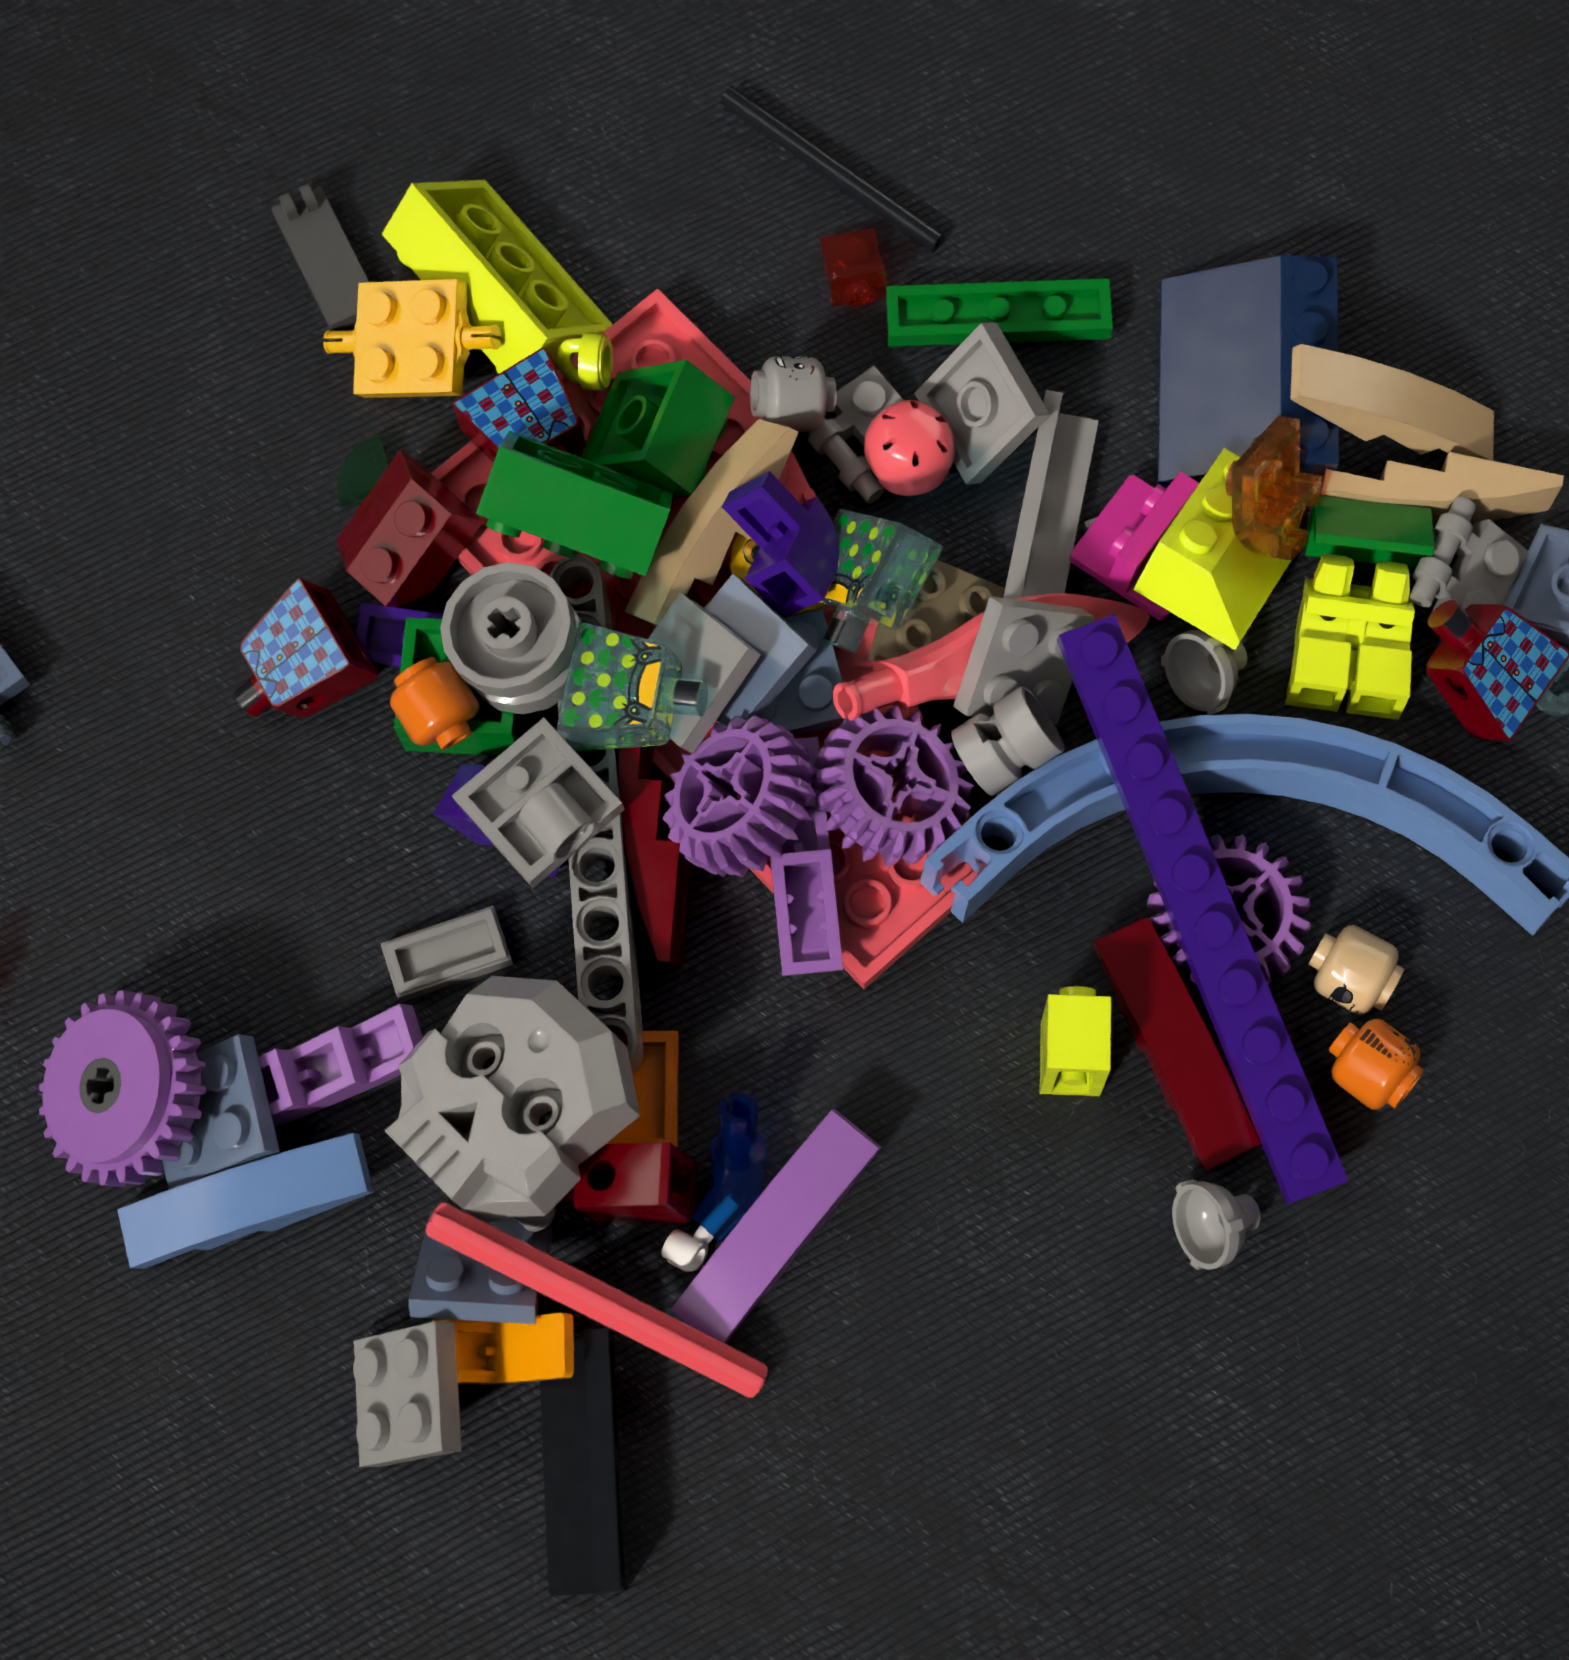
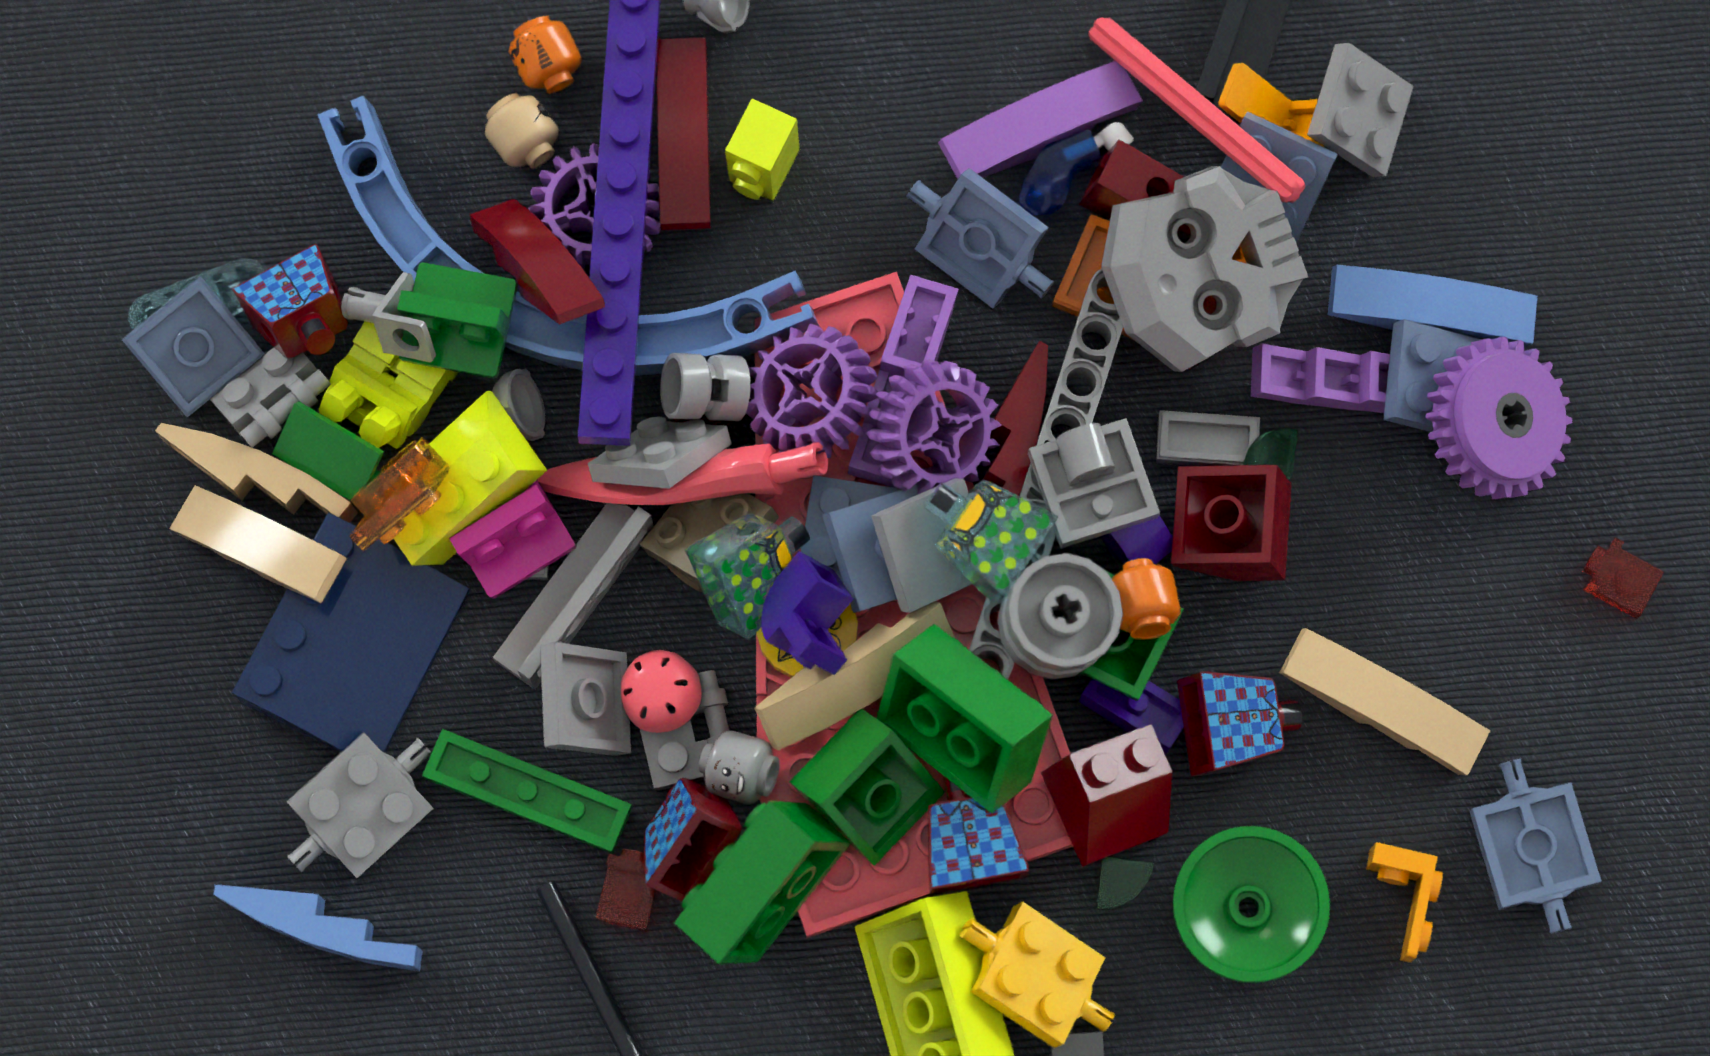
camera: 160 degrees left, 5 degrees up
neon yellow tile [557,333,613,391] -> none
none -> medium blue slope [214,885,422,971]
none -> light grey plate [287,732,434,878]
none -> light grey bracket [341,272,436,362]
none -> green bracket [397,262,518,379]
none -> dark red slope [469,199,605,324]
none -> dark red torso [644,778,742,902]
none -> green brick [674,801,851,964]
none -> sand blue plate [907,168,1054,308]
none -> dark red slope [1171,465,1292,581]
none -> green dish [1173,826,1330,983]
none -> clear green tile [1243,428,1298,479]
none -> tan slope [1279,628,1490,776]
none -> light orange bracket [1366,842,1443,963]

